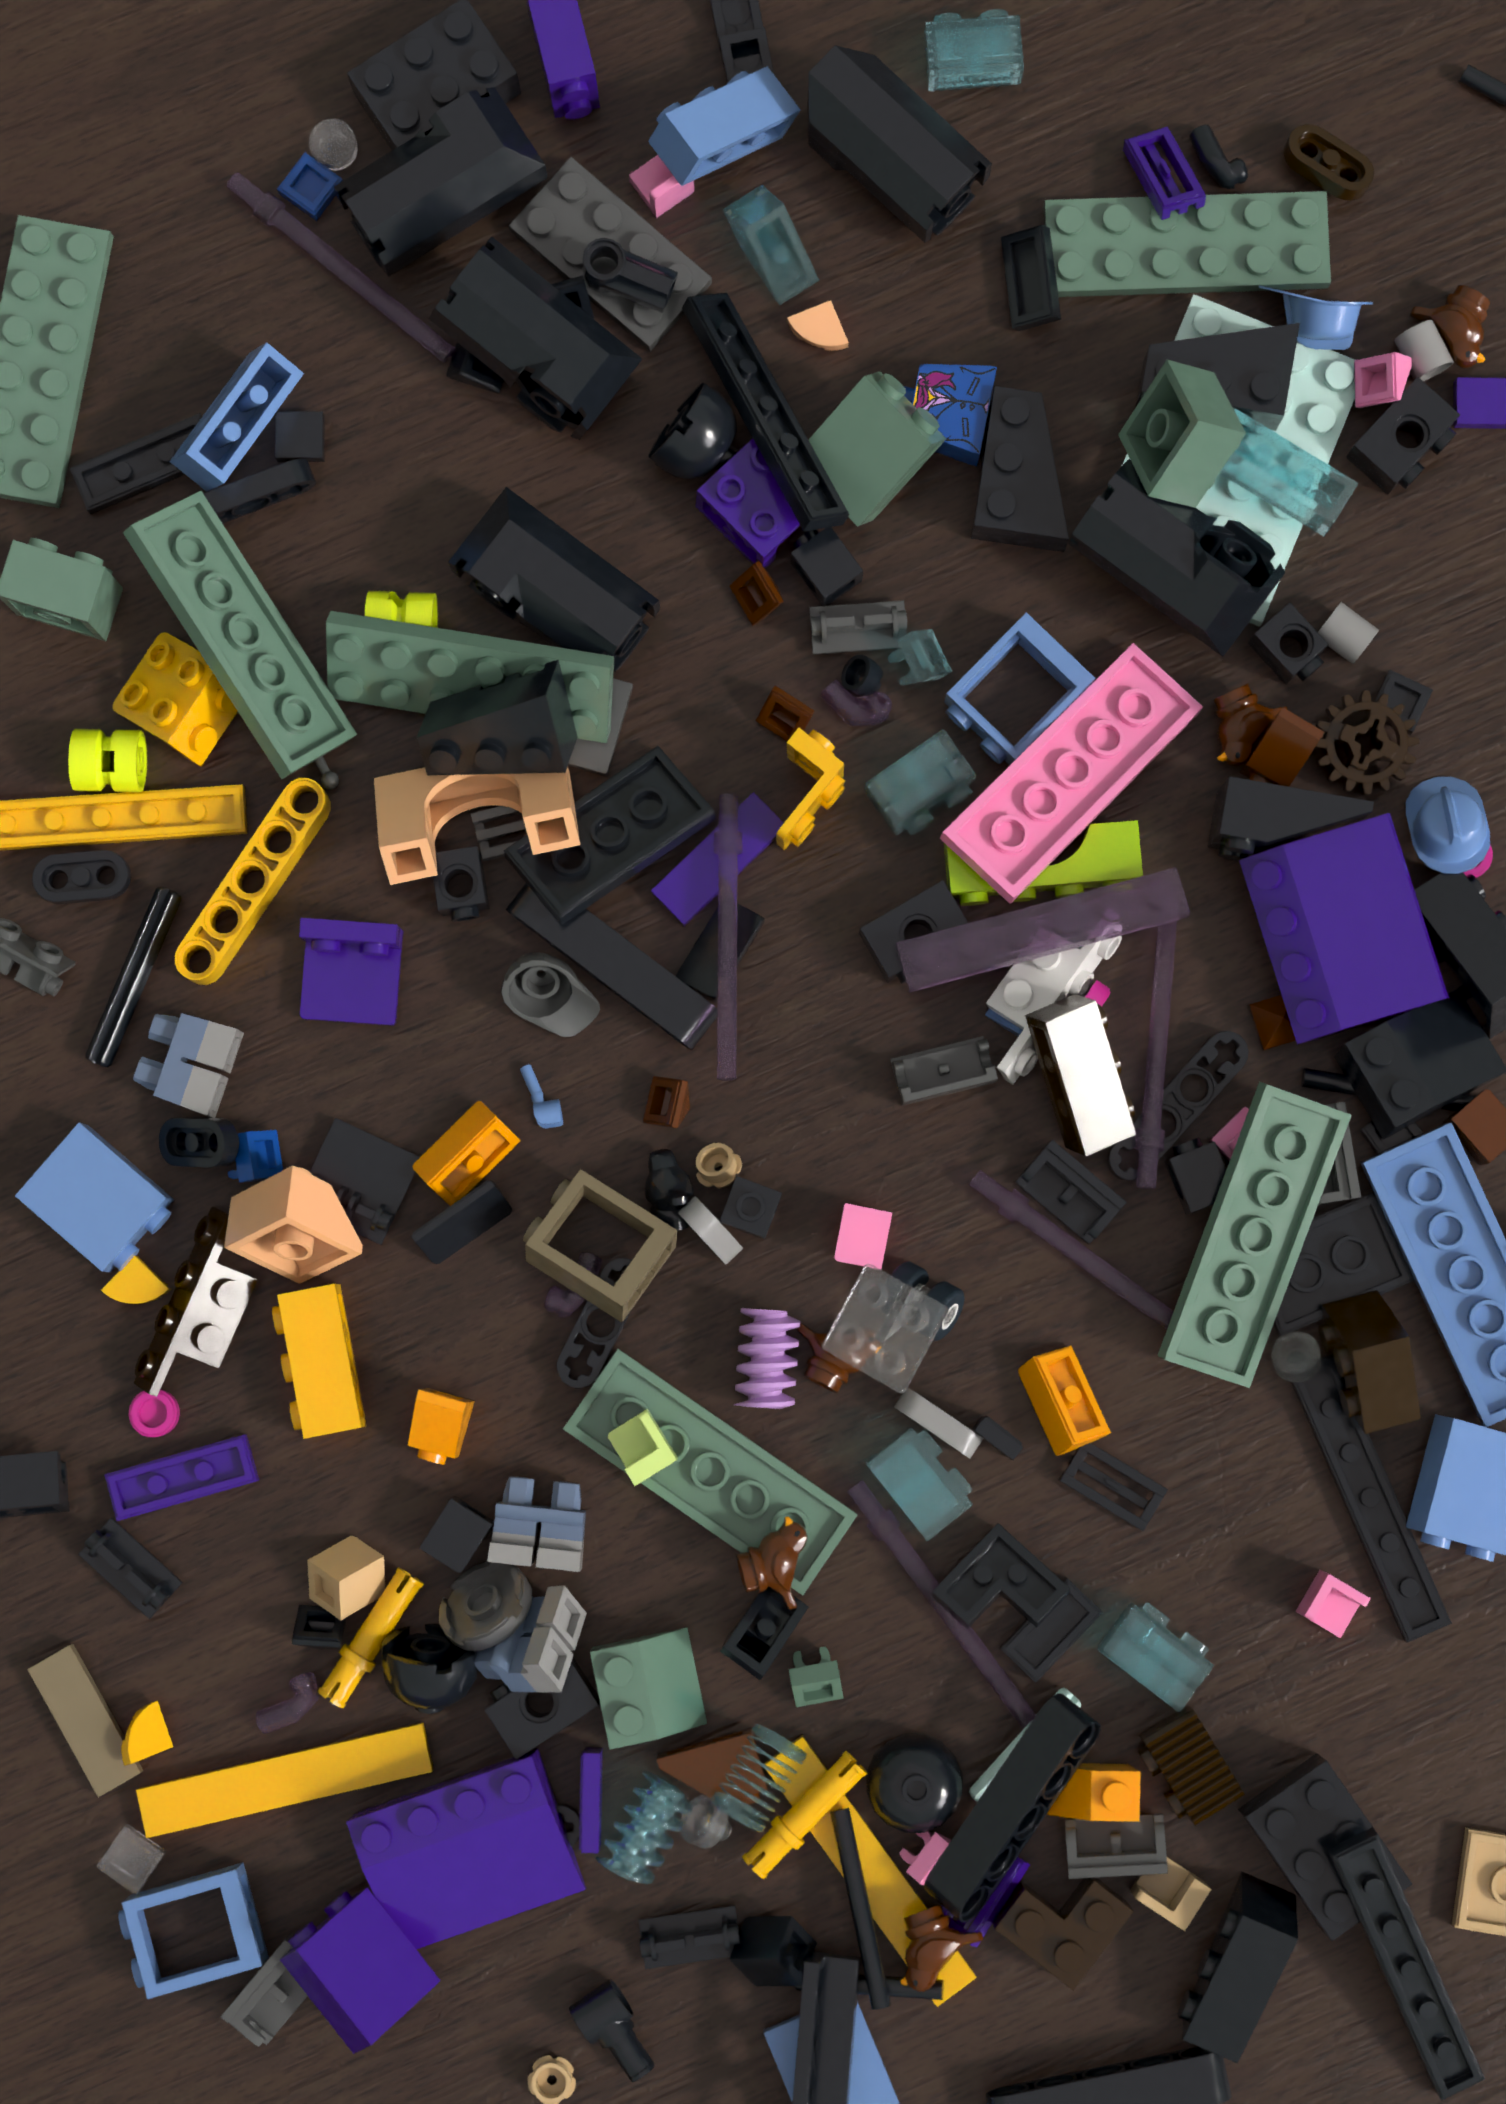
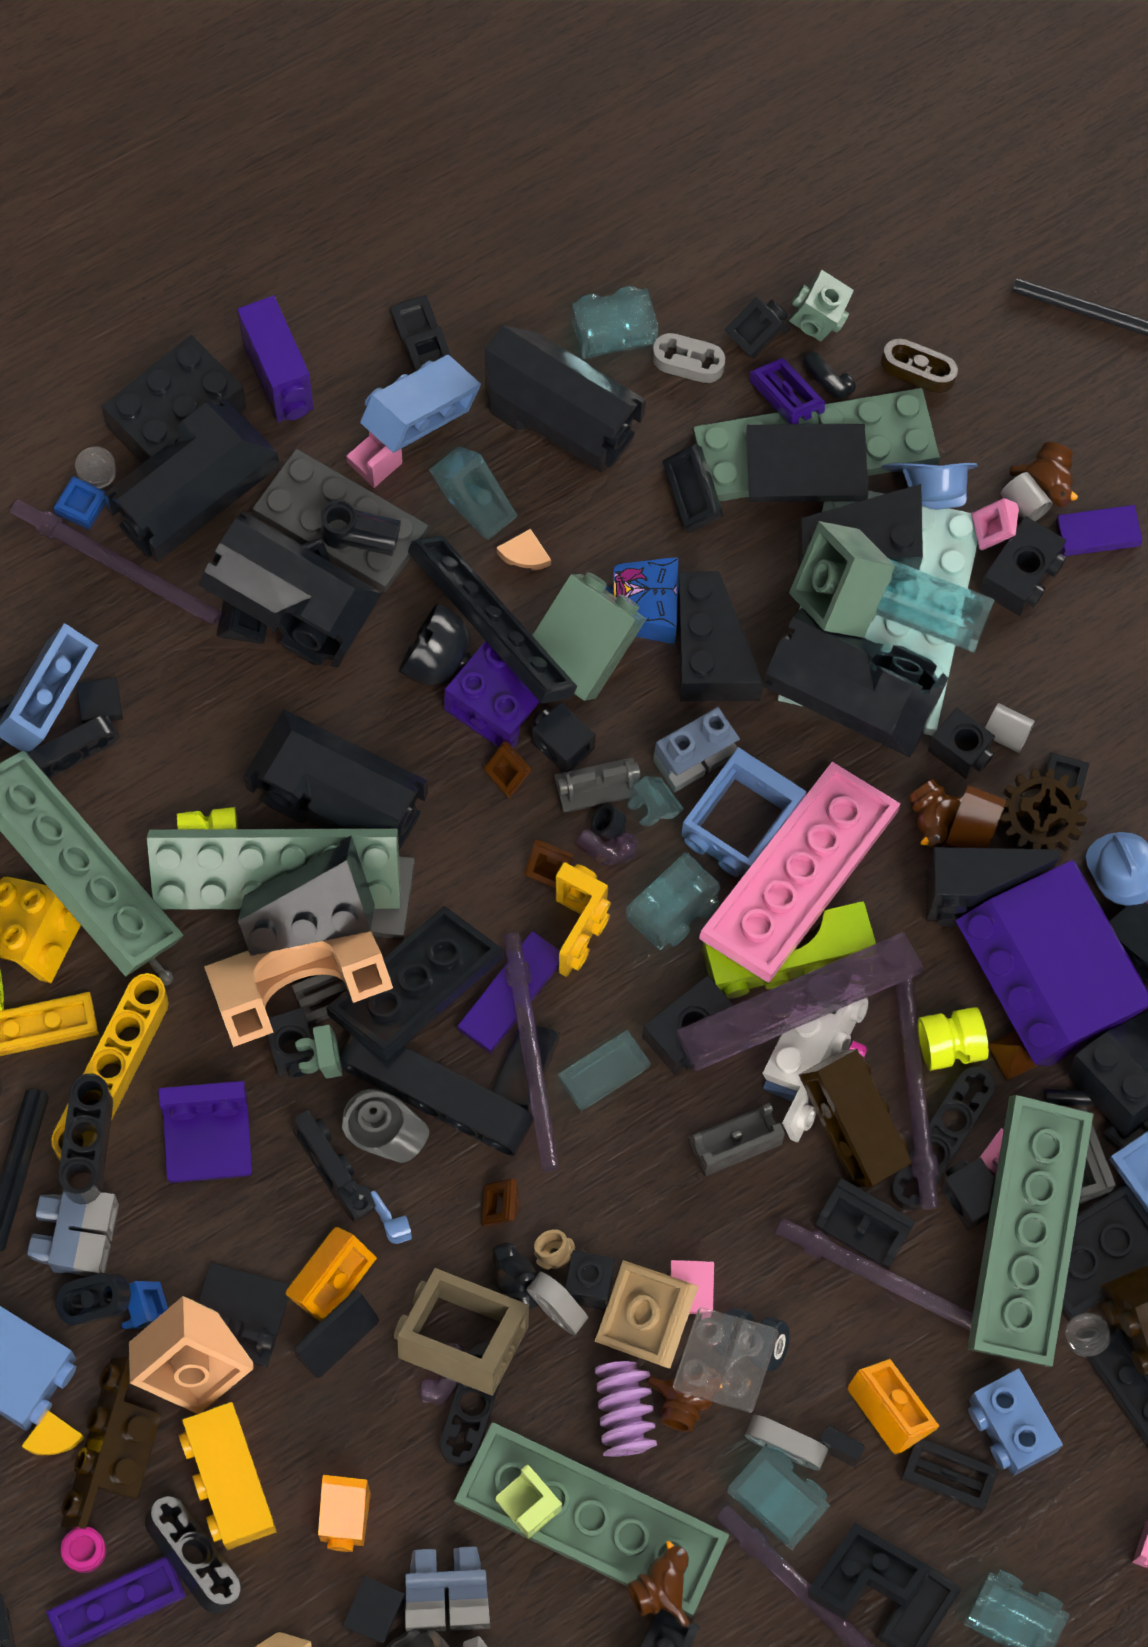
camera: 15 degrees left, 15 degrees down
none -> black beam [59,1073,113,1205]
none -> black beam [145,1496,241,1613]
none -> black hinge [293,1110,376,1223]
none -> sand green tile [295,1025,343,1079]
none -> clear light blue tile [558,1030,651,1112]
none -> tan tile [594,1260,699,1369]
none -> light grey beam [652,333,725,383]
none -> sand blue hips [653,707,740,793]
none -> black bracket [724,296,792,359]
none -> black tile [746,424,868,502]
none -> sand green brick [789,270,854,341]
none -> neon yellow wheel [918,1007,989,1071]
none -> medium blue brick [968,1368,1063,1477]

